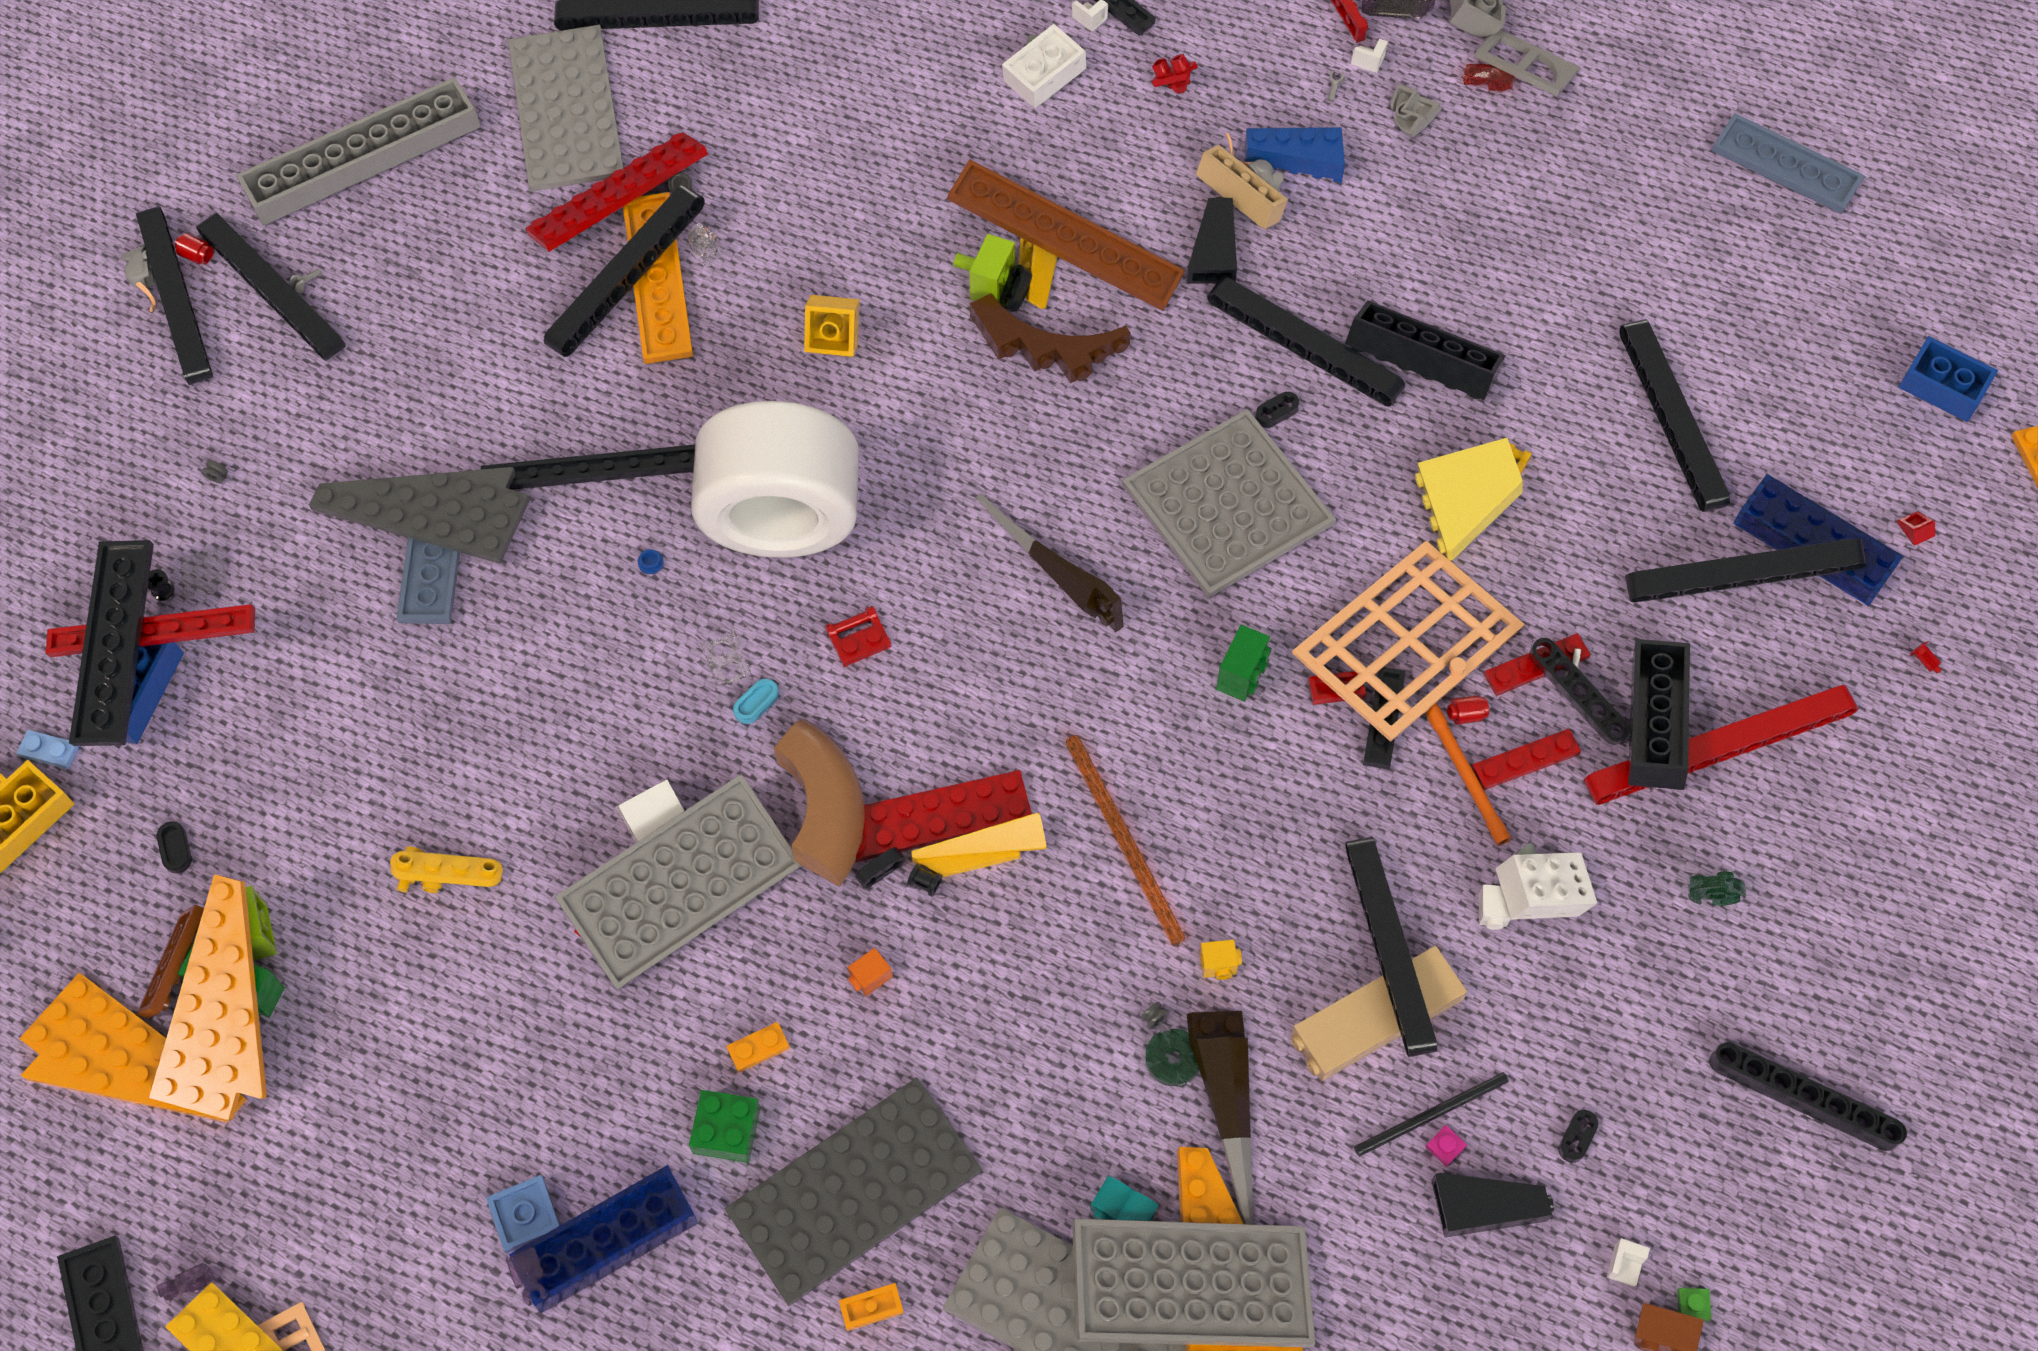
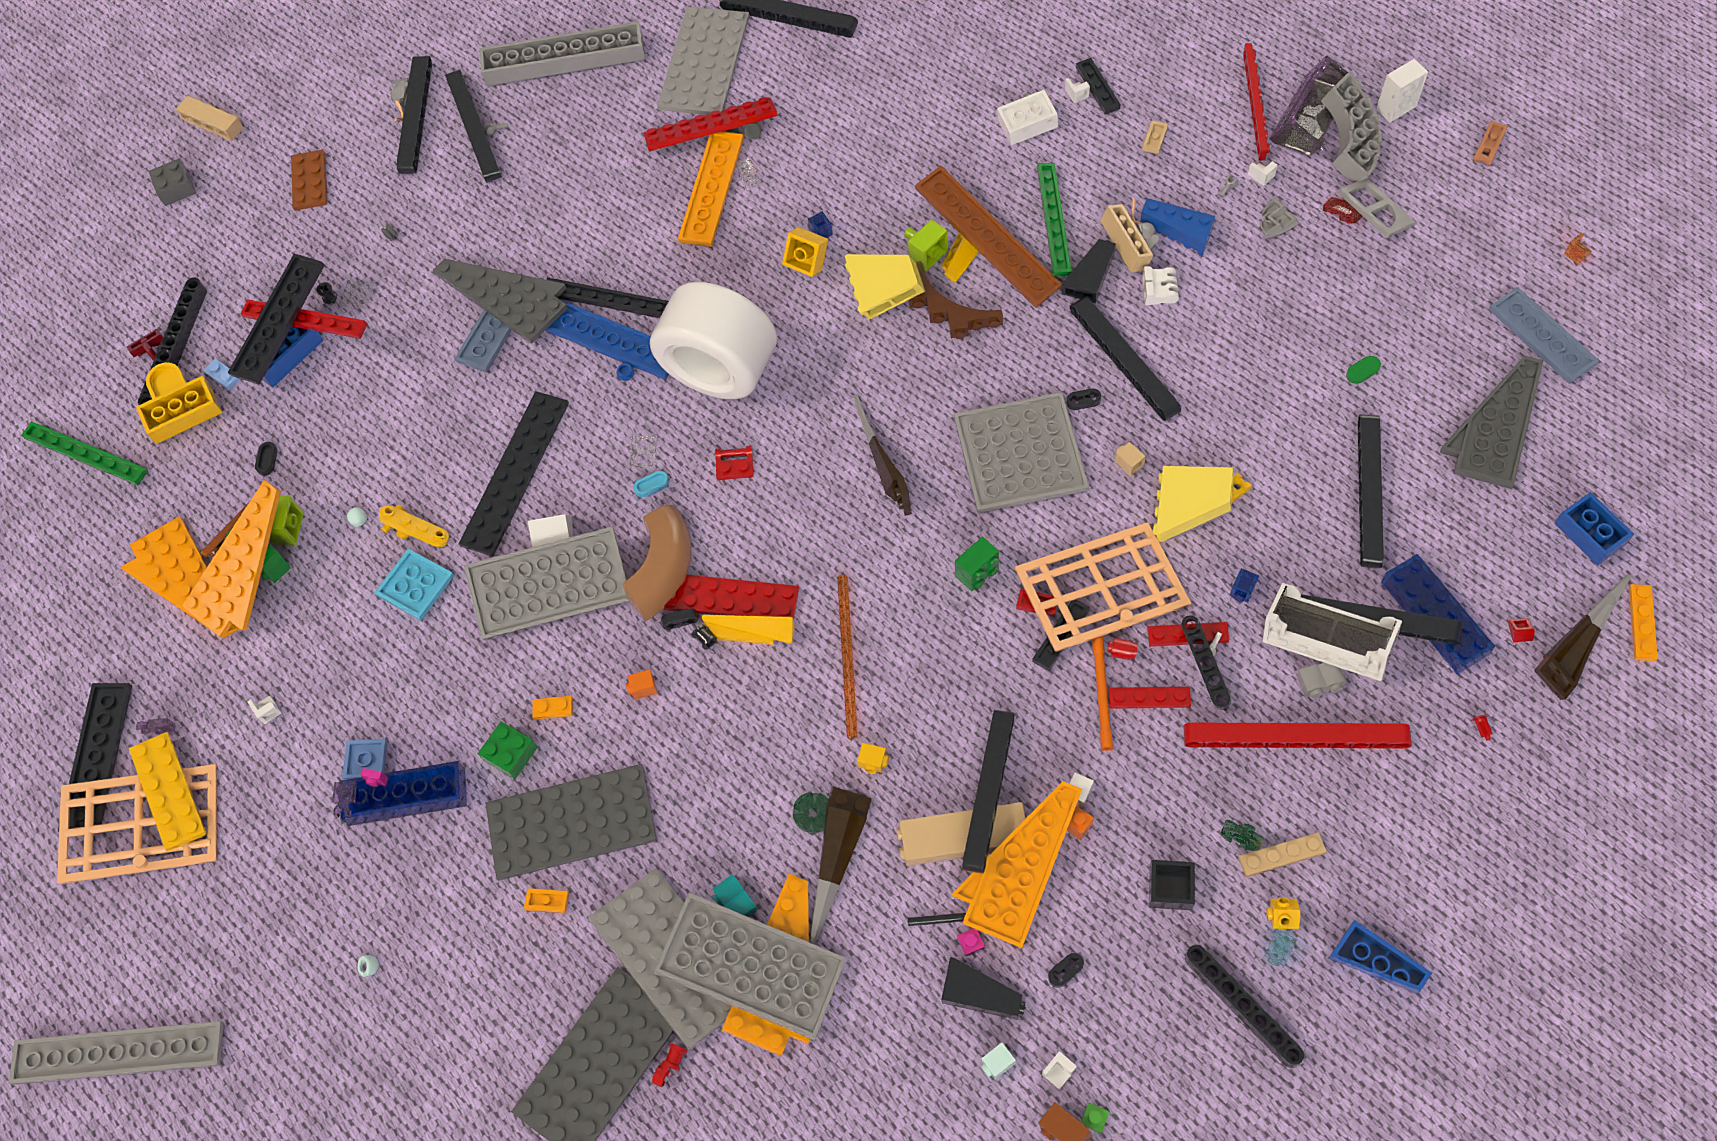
camera: 30 degrees right, 0 degrees up
red brick [175,233,214,265] -> none
black beam [543,185,705,357] -> none
black beam [1000,264,1032,312] -> none
dark grey bush [1140,1002,1168,1029] -> none
red hips [1151,53,1198,94] -> none
black brick [1345,300,1506,400] -> none
white piece [1495,843,1597,920] -> none
black brick [1628,639,1690,790] -> none
none -> white panel [247,696,281,724]
none -> dark orange plate [291,150,327,211]
none -> light aqua piece [347,507,367,527]
none -> dark pink plate [360,768,388,787]
none -> medium azure plate [374,548,454,621]
none -> black plate [458,391,569,557]
none -> blue plate [545,300,669,380]
none -> clear blue brick [808,211,833,238]
none -> light yellow slope [845,254,925,319]
none -> light orange wing [952,781,1082,948]
none -> light aqua brick [981,1043,1016,1080]
none -> green plate [1037,163,1072,276]
none -> orange brick [1067,806,1094,841]
none -> tan brick [1115,442,1146,476]
none -> tan plate [1142,120,1168,155]
none -> white legs [1142,266,1179,305]
none -> black piece [1149,860,1195,911]
none -> clear blue brick [1230,568,1259,603]
none -> tan plate [1238,832,1327,877]
none -> windscreen [1263,583,1402,681]
none -> clear light blue brick [1264,929,1297,966]
none -> yellow brick [1266,897,1300,930]
none -> light grey brick [1296,663,1346,698]
none -> blue wedge [1328,920,1432,994]
none -> green tile [1346,356,1381,384]
none -> dark grey wing [1440,355,1544,489]
none -> dark brown plate [1534,574,1632,700]
none -> clear orange panel [1564,232,1592,265]

